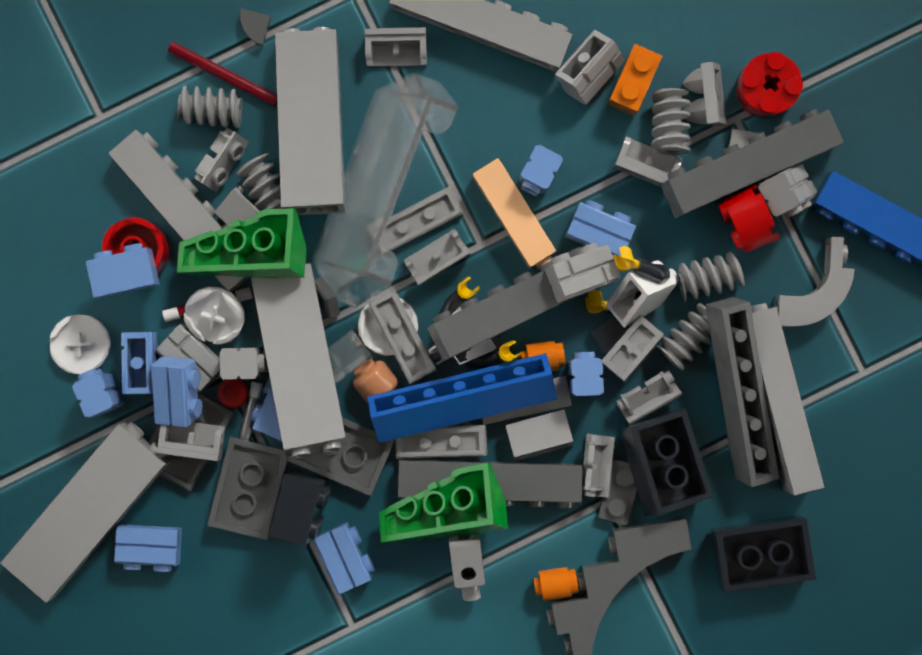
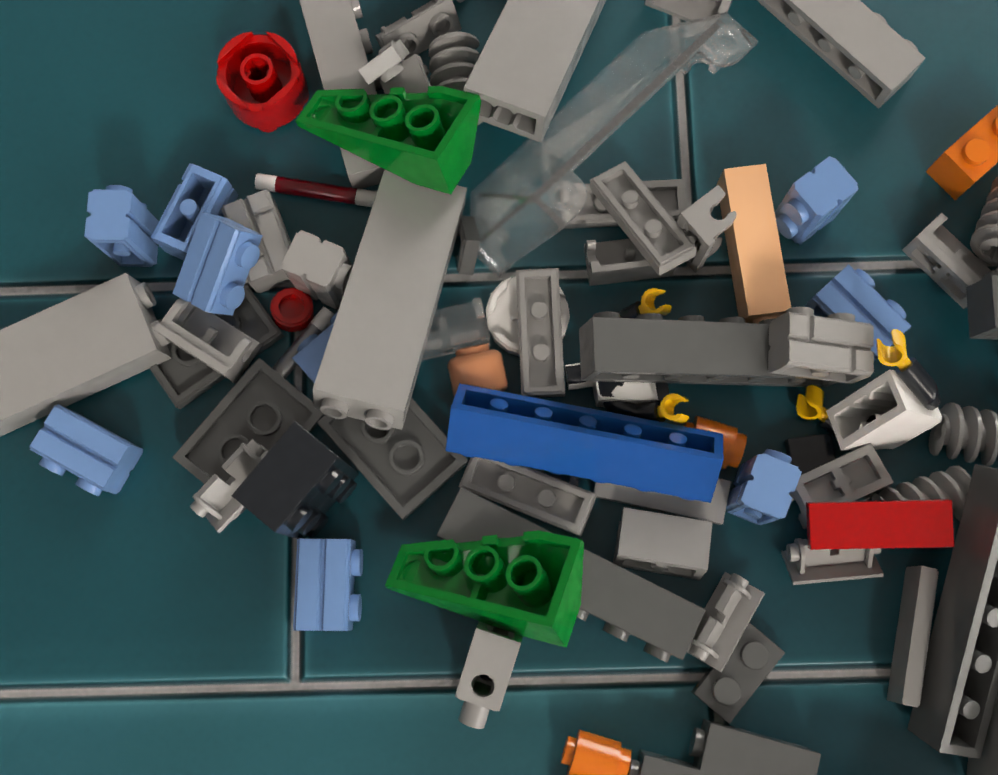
camera: 25 degrees right, 10 degrees down
white tile [49,314,111,374] -> none
medium blue brick [85,243,160,299] -> none
white tile [184,286,245,345] -> none
light grey brick [554,30,625,105] -> none
black brick [619,409,713,516] -> none
none -> light grey hinge [190,439,269,533]
none -> light grey plate [358,39,410,85]
none -> light grey tile [590,161,696,276]
none -> light grey hinge [677,185,737,273]
none -> red tile [806,499,954,550]
none -> light grey tile [887,566,939,708]

